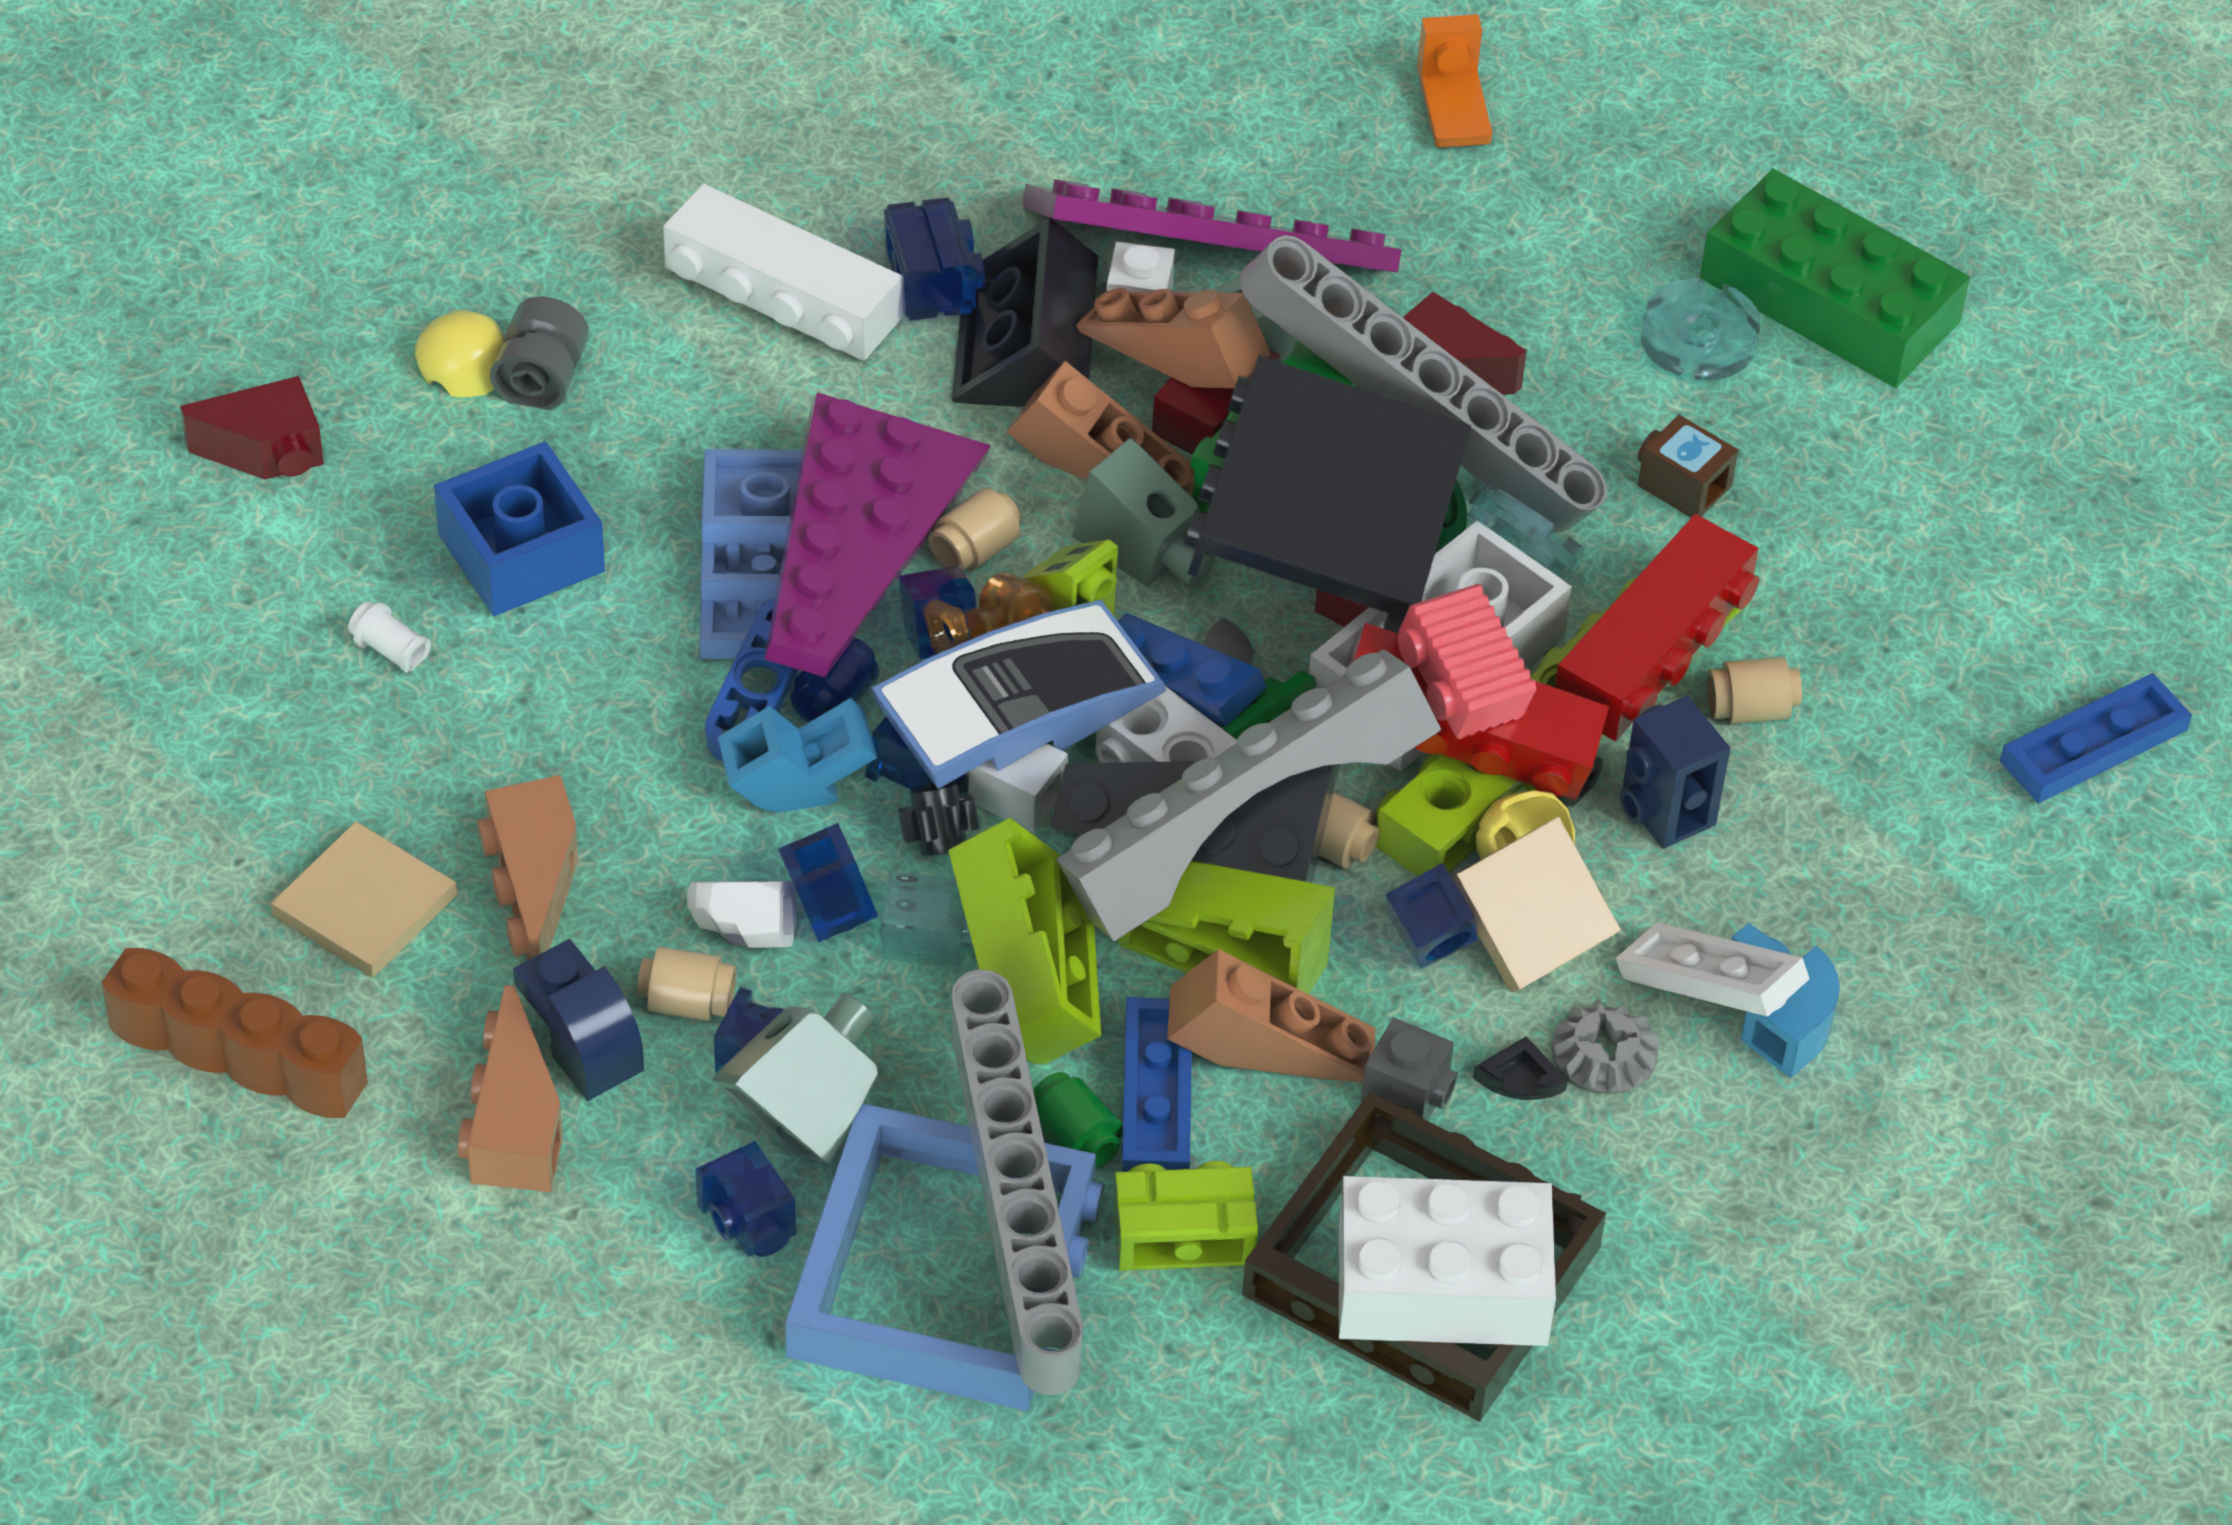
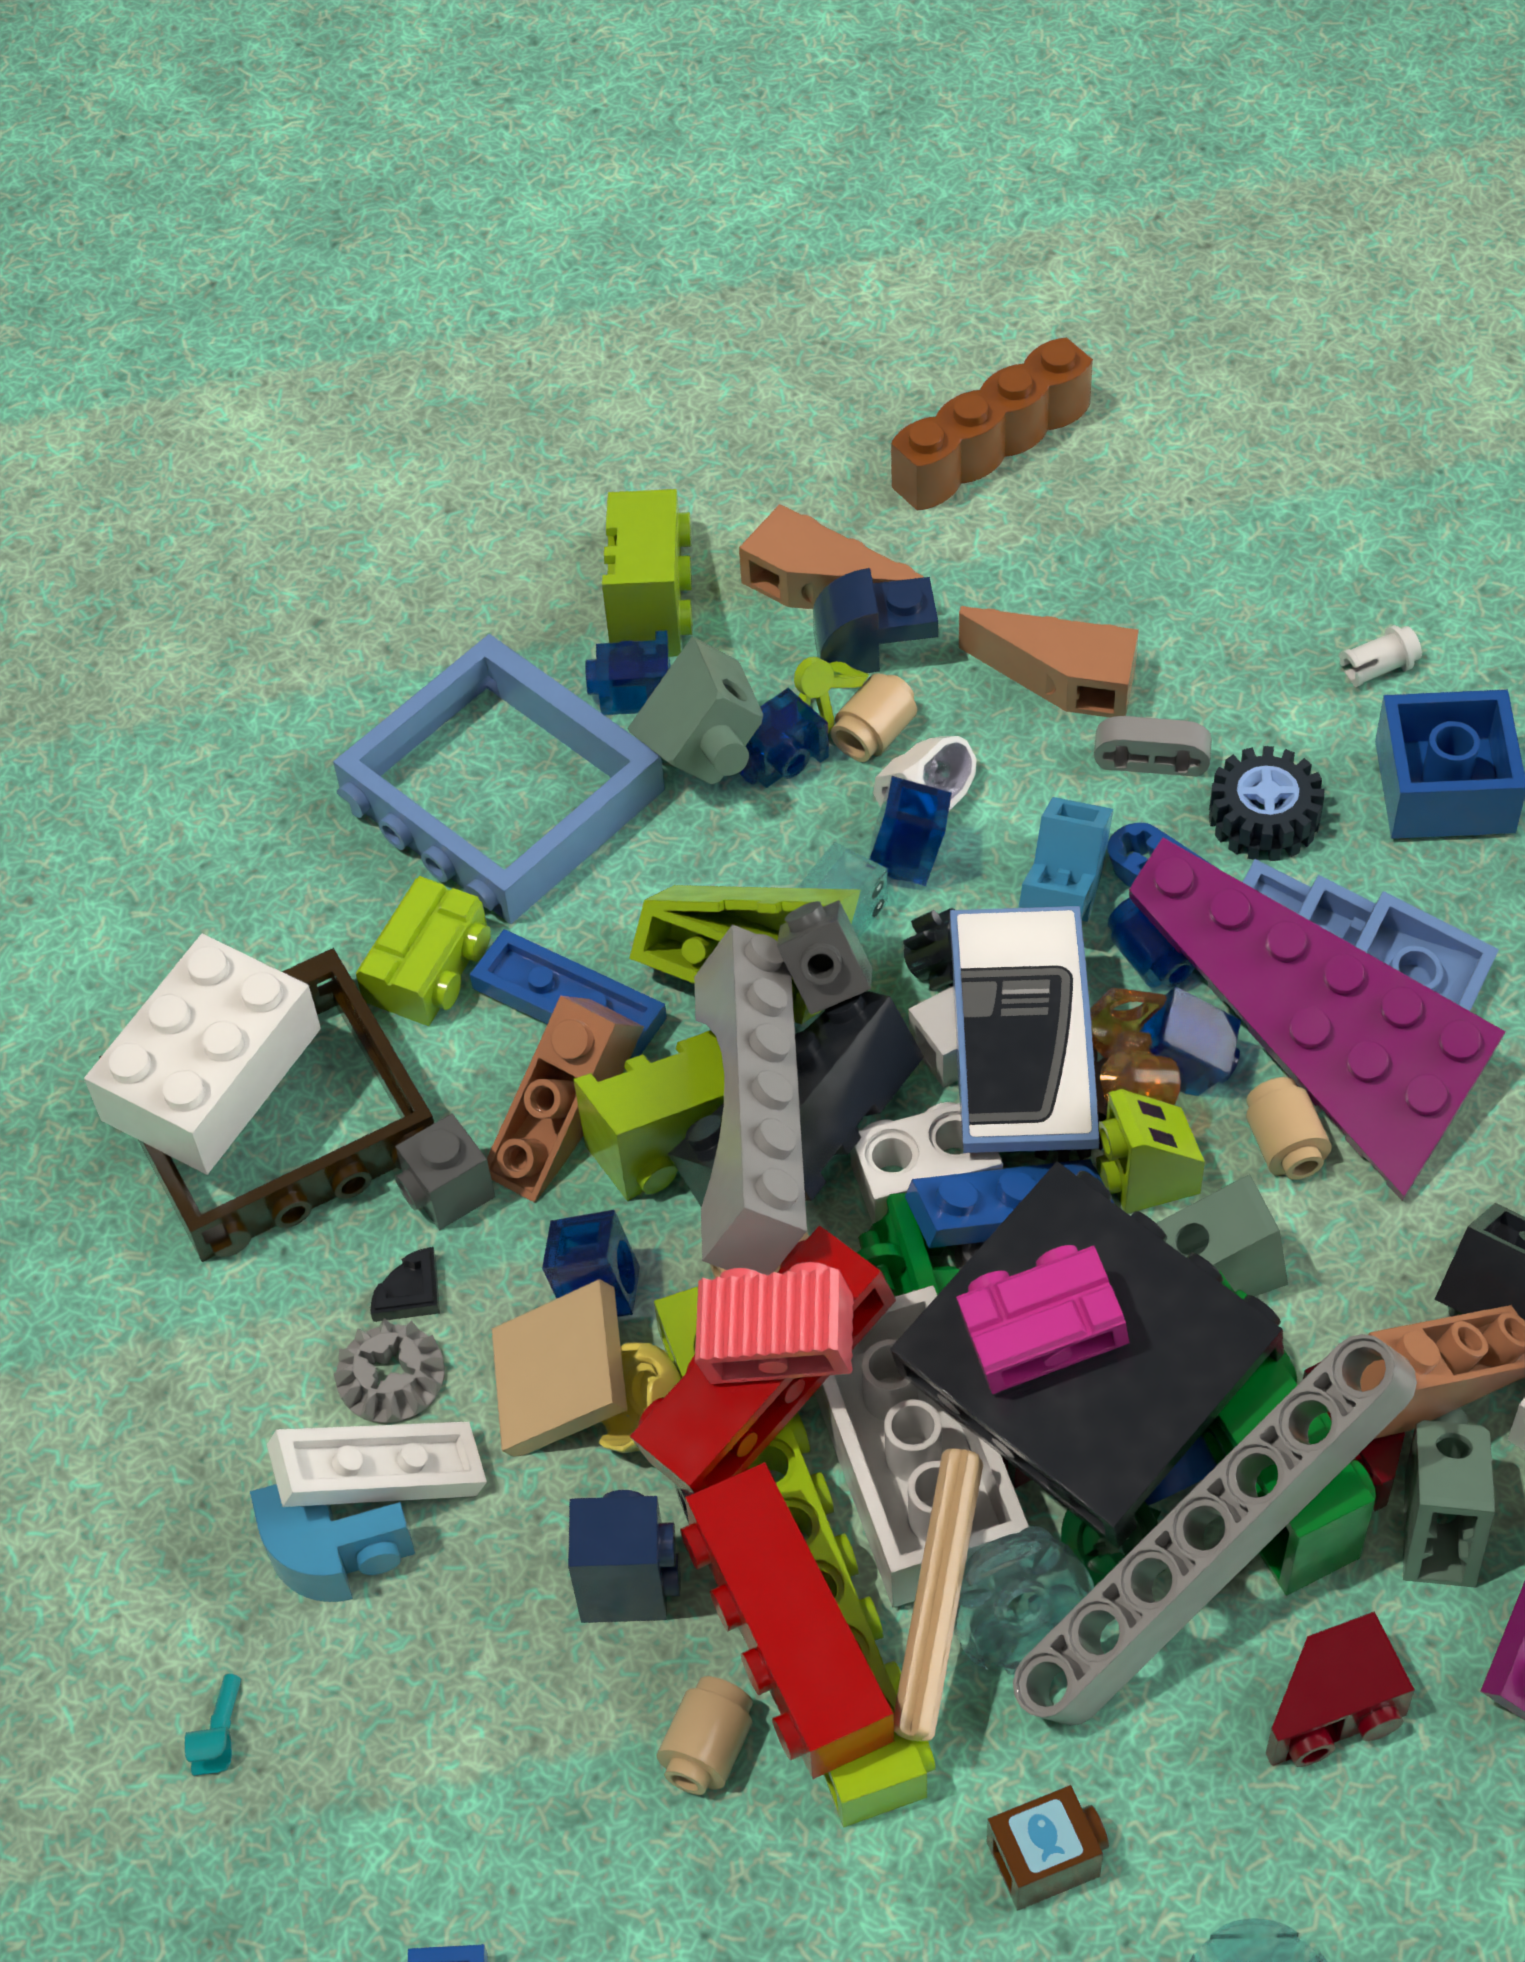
camera: 125 degrees right, 5 degrees up
tan tile [271,821,457,978] -> none
light grey beam [951,970,1083,1395] -> none
nougat slope [1006,361,1194,496] -> none
green brick [1033,1072,1123,1168] -> none
none -> teal hand [184,1674,241,1776]
none -> lime wedge [602,489,693,659]
none -> dark grey brick [777,900,872,1015]
none -> lime piece [794,657,869,737]
none -> tan axle [894,1448,983,1741]
none -> dark pink brick [956,1245,1129,1394]
none -> light grey beam [1094,716,1212,777]
none -> black wheel [1209,746,1324,861]

